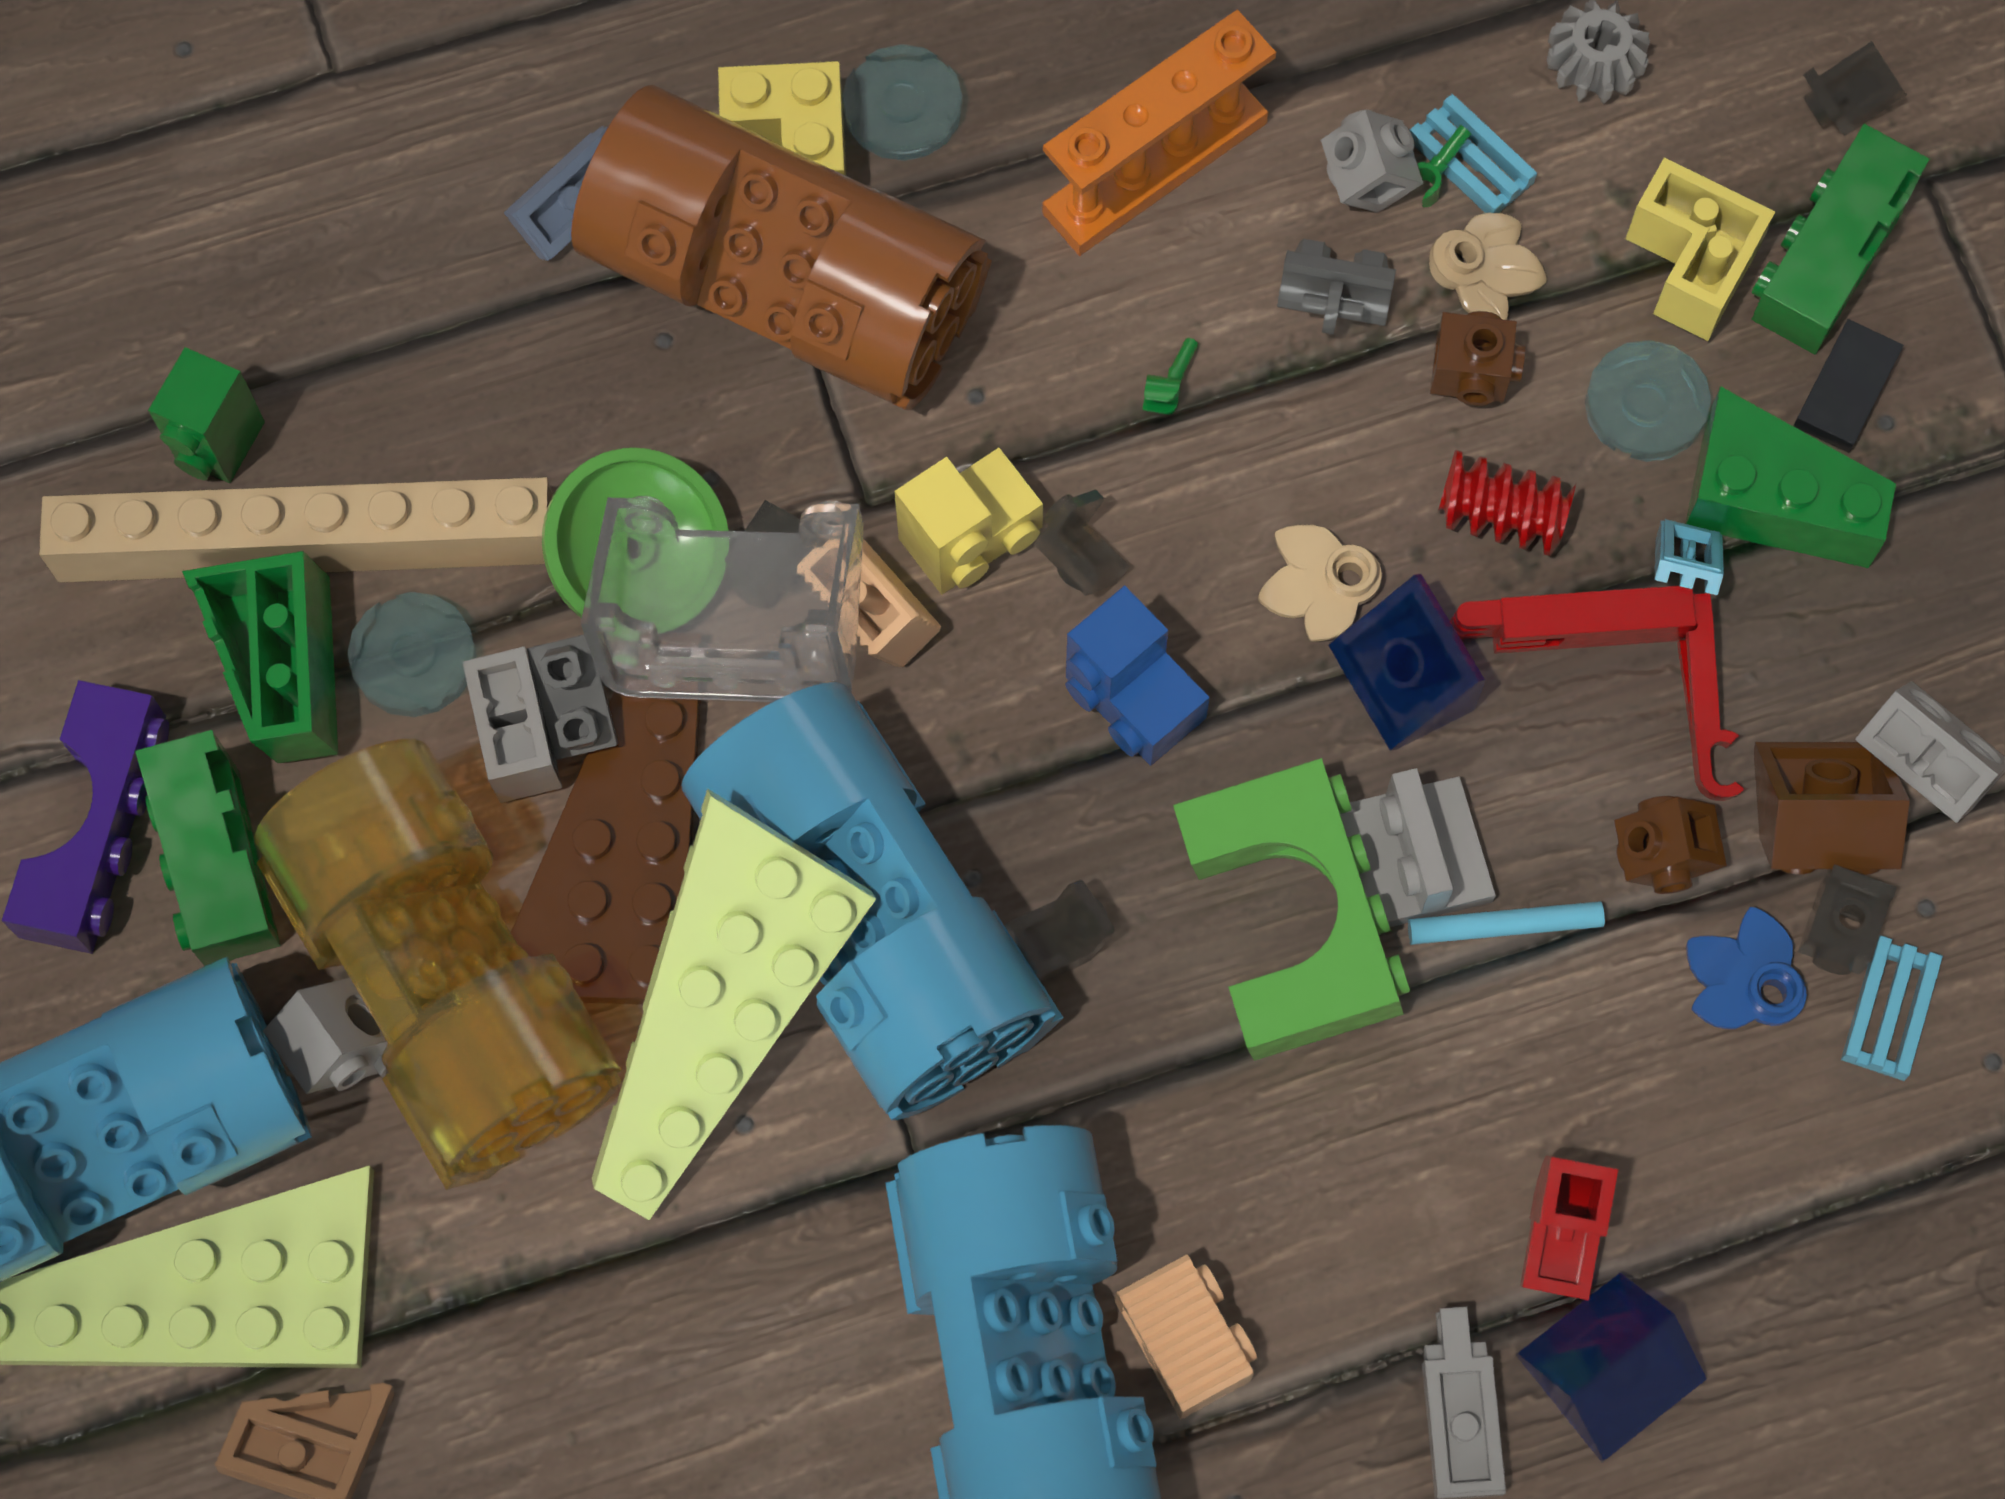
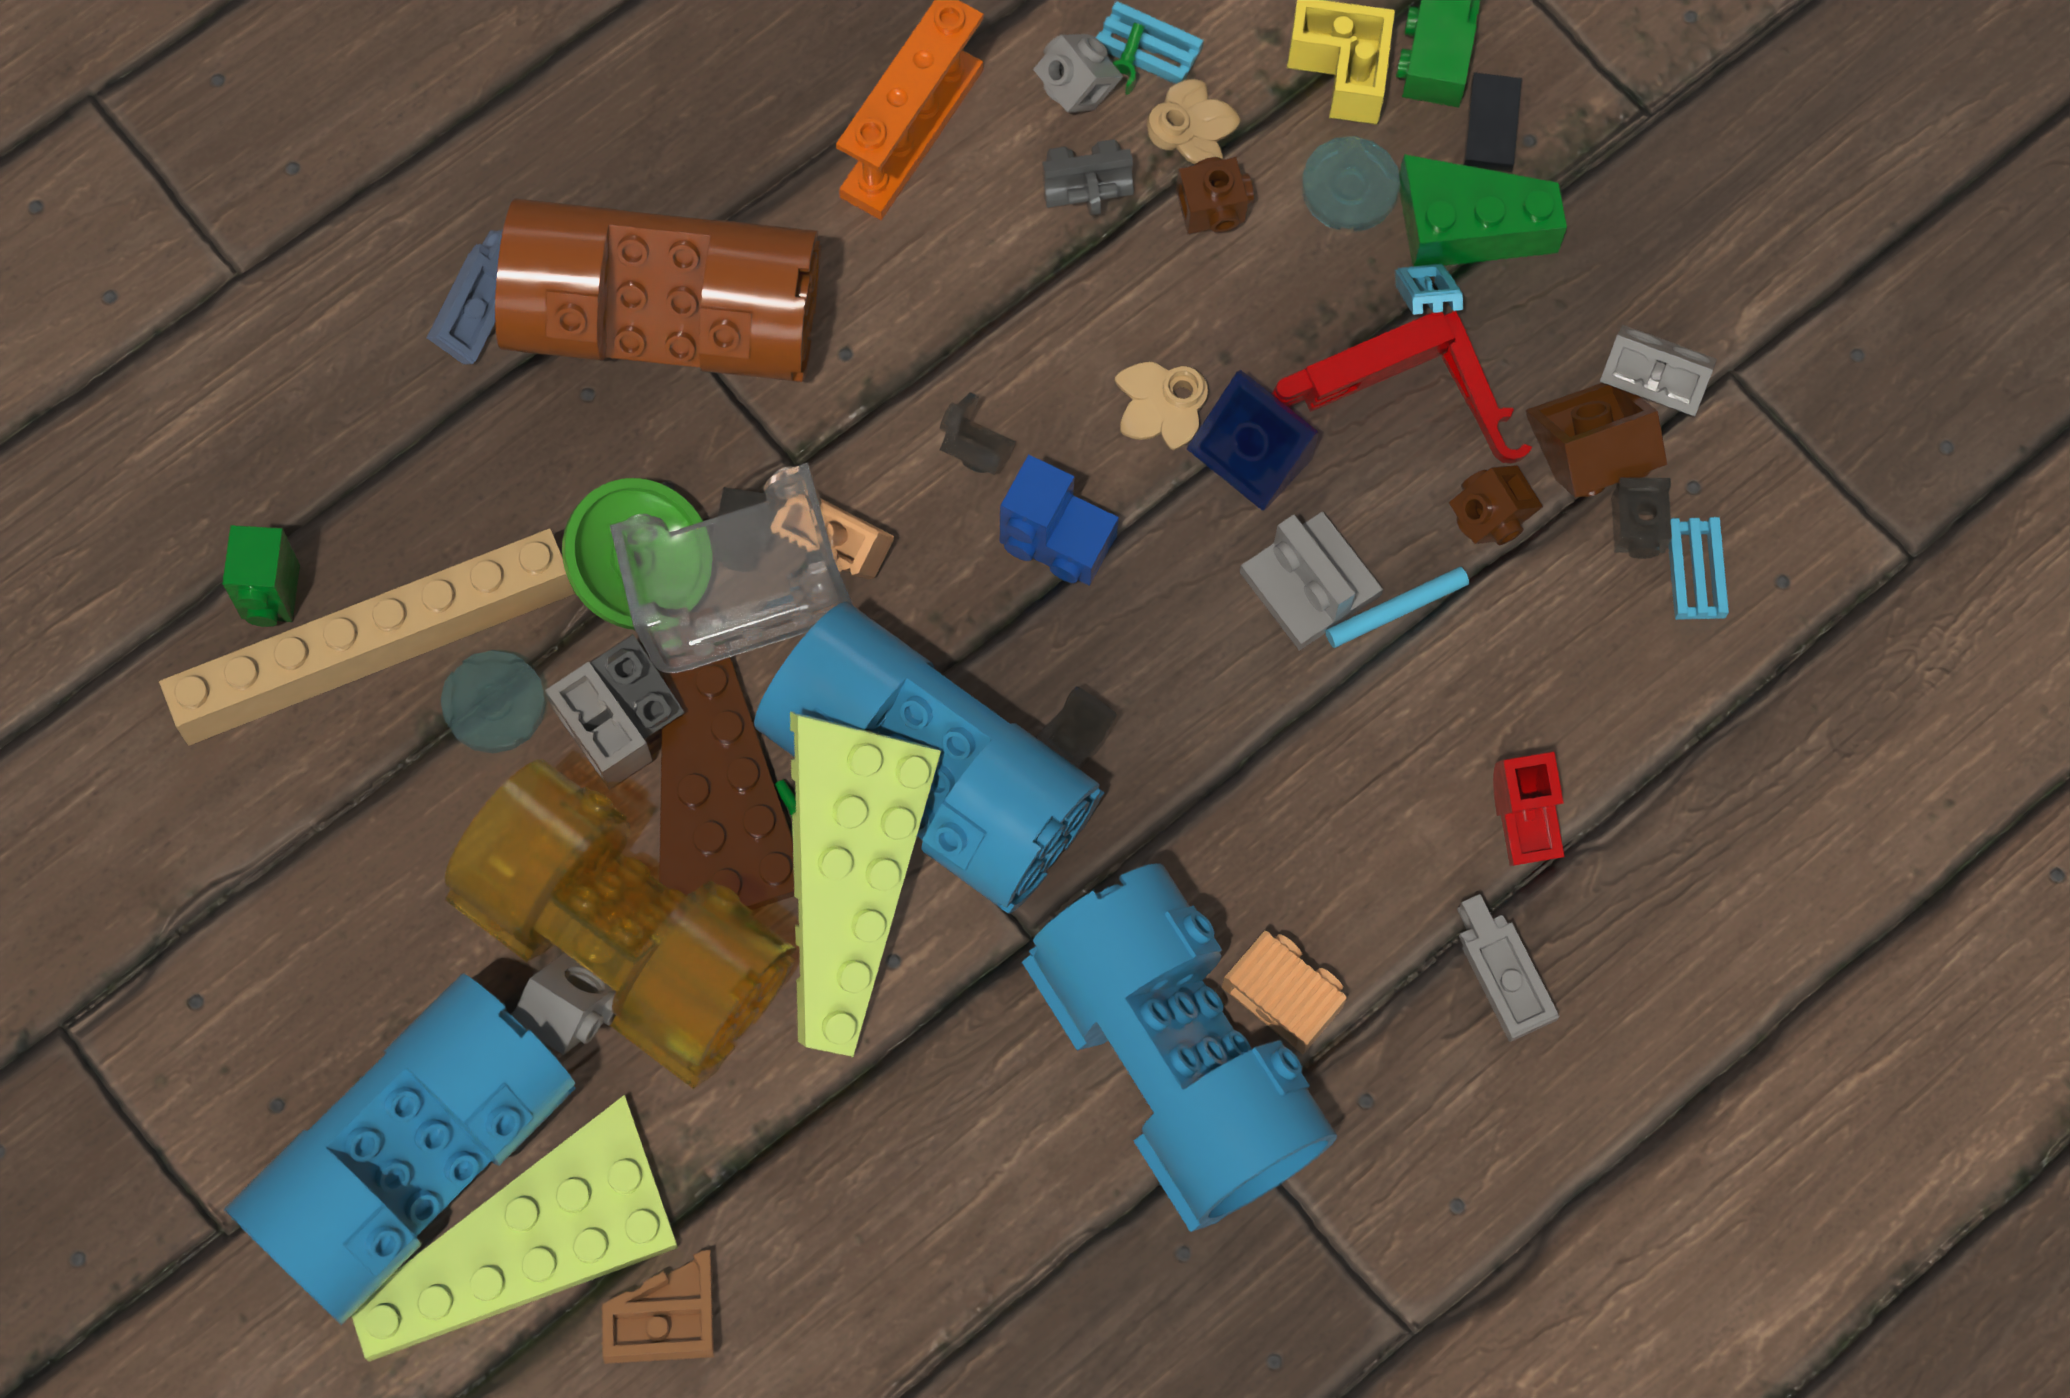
camera: 25 degrees left, 0 degrees up
dark purple arch [2,680,169,954] -> none
green wedge [135,730,281,966] -> none
green wedge [182,551,338,764] -> none
light yellow brick [718,61,846,176] -> none
clear light blue tile [843,44,962,161] -> none
light yellow brick [894,448,1043,595] -> none
green hand [1142,338,1199,414] -> none
bright green arch [1173,758,1410,1061] -> none
red piece [1437,450,1576,557] -> none
clear blue slope [1516,1273,1707,1463] -> none
blue plate [1686,907,1807,1029] -> none

